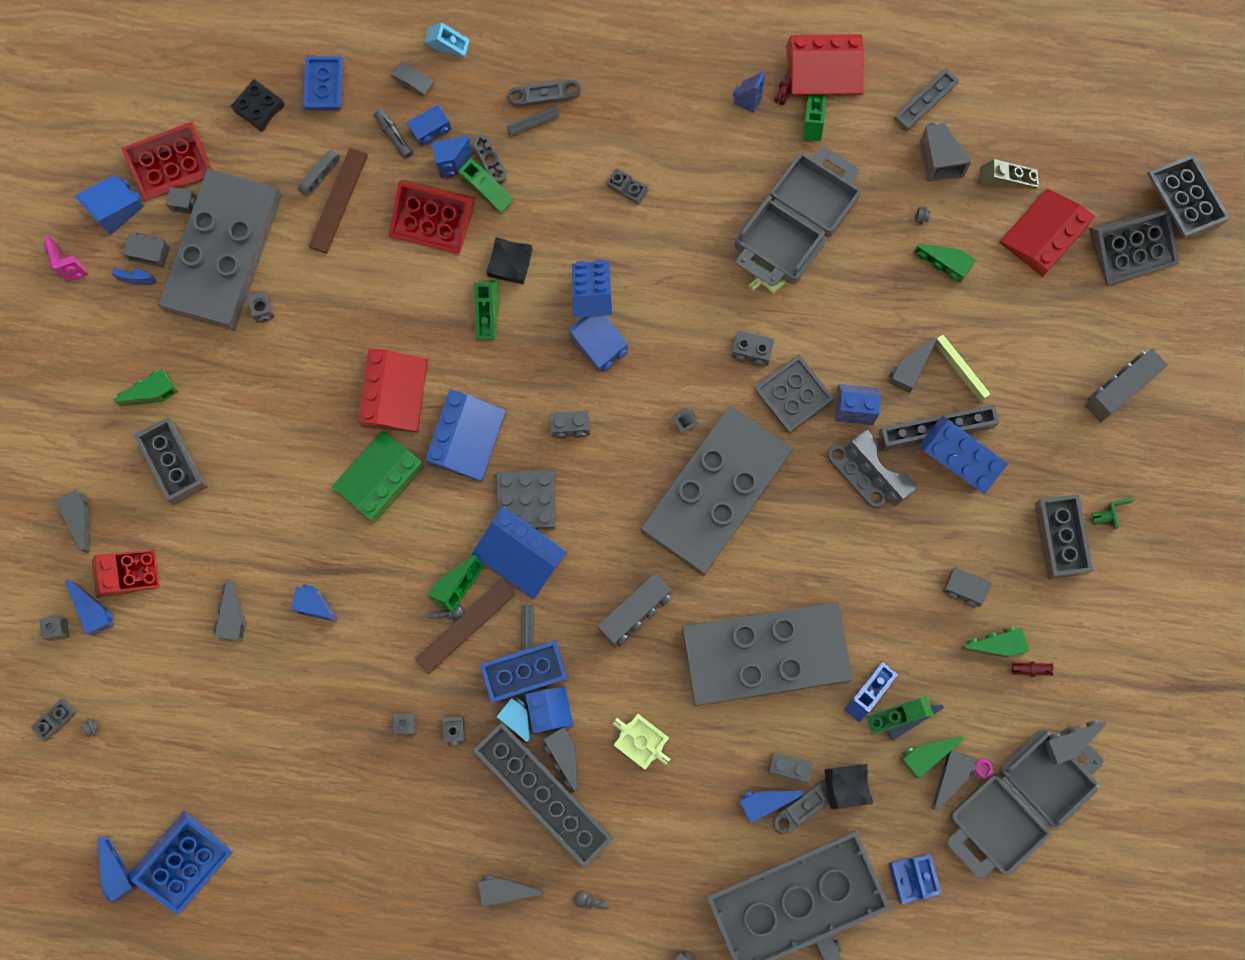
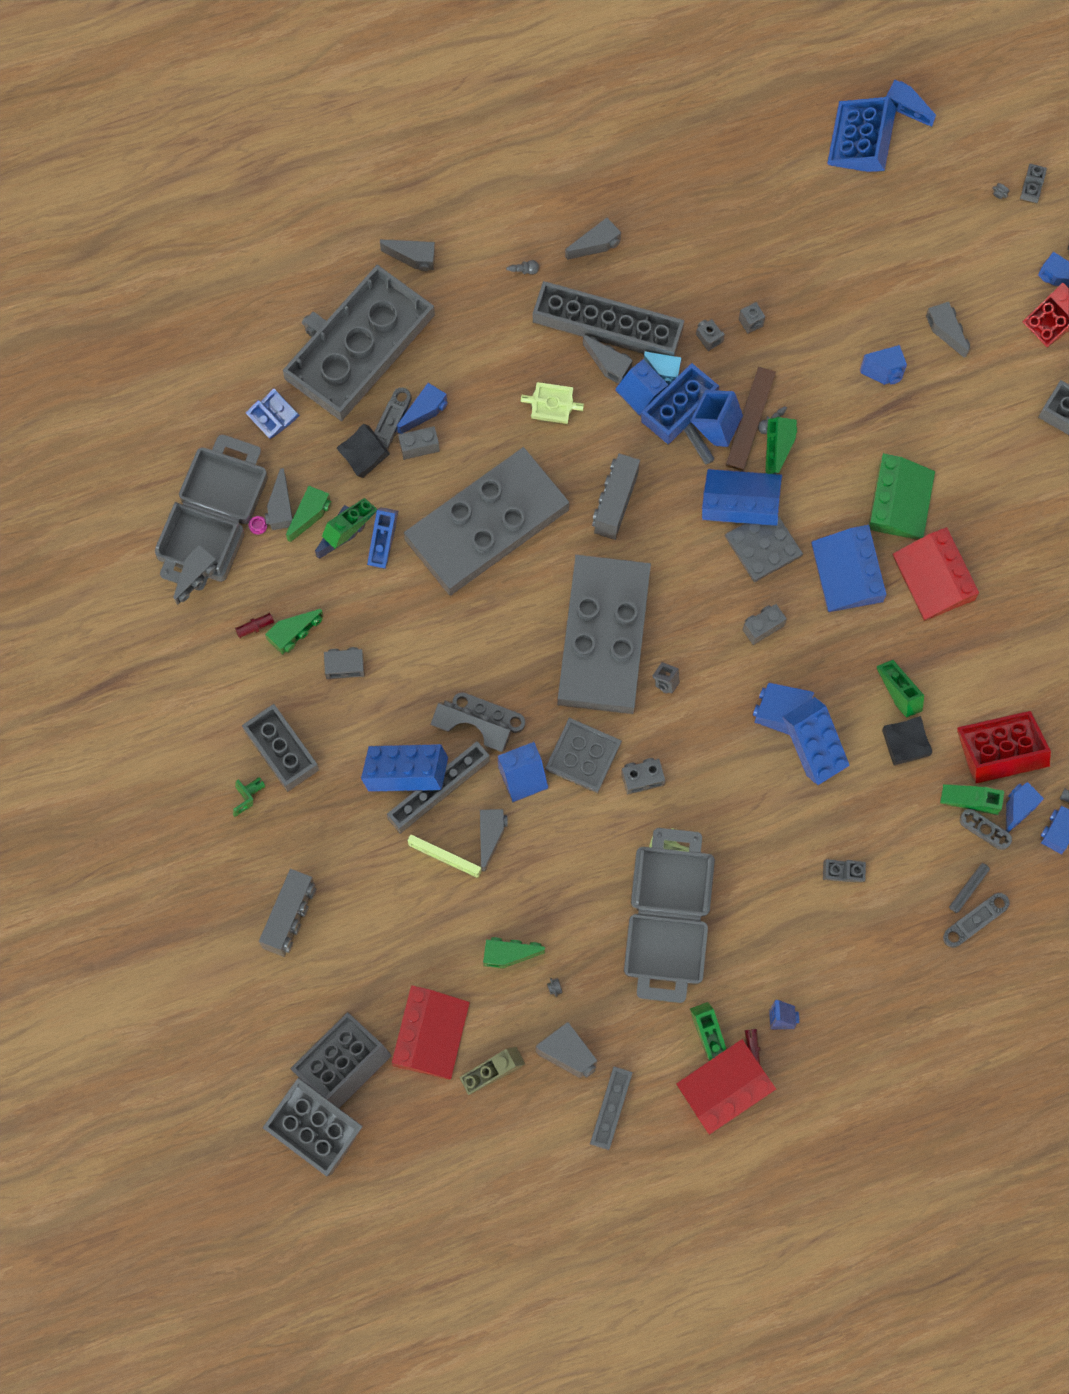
camera: 145 degrees right, 5 degrees down
none -> blue slope [691,390,743,447]

